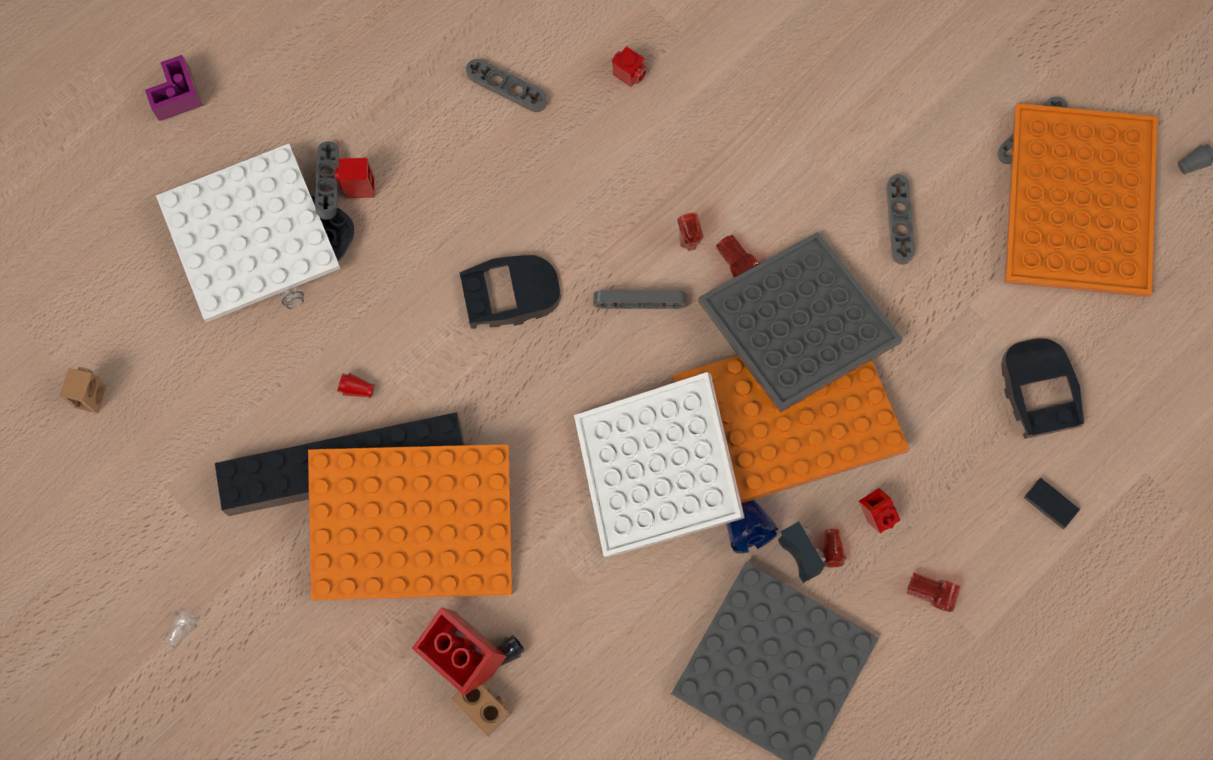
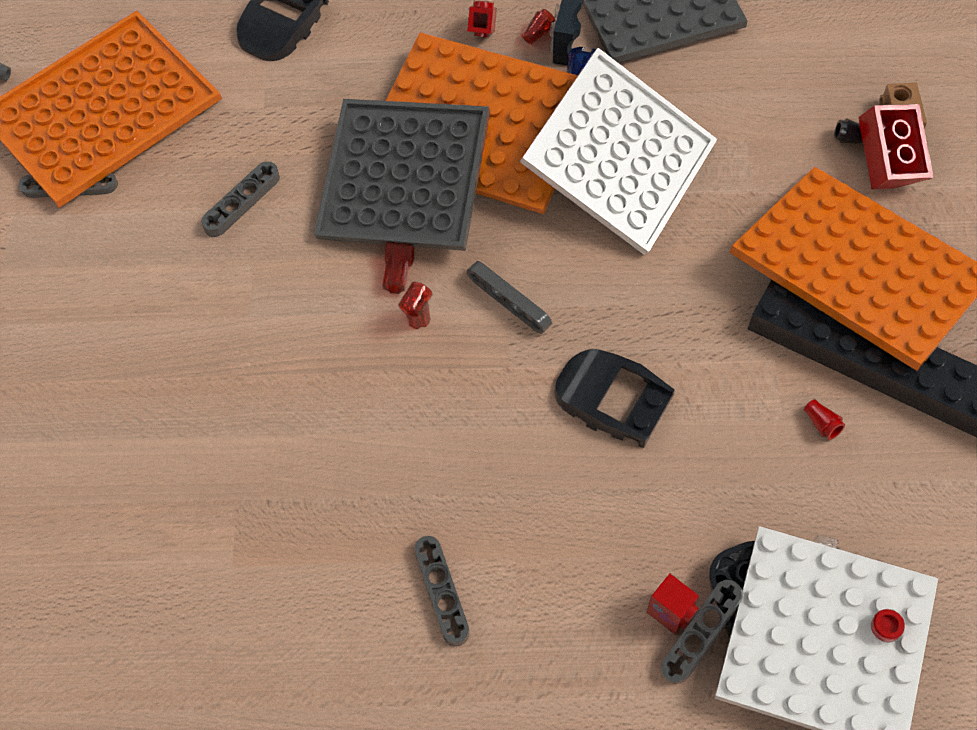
camera: 140 degrees left, 10 degrees down
red brick [612,46,648,87] -> none
none -> red tile [871,609,905,642]

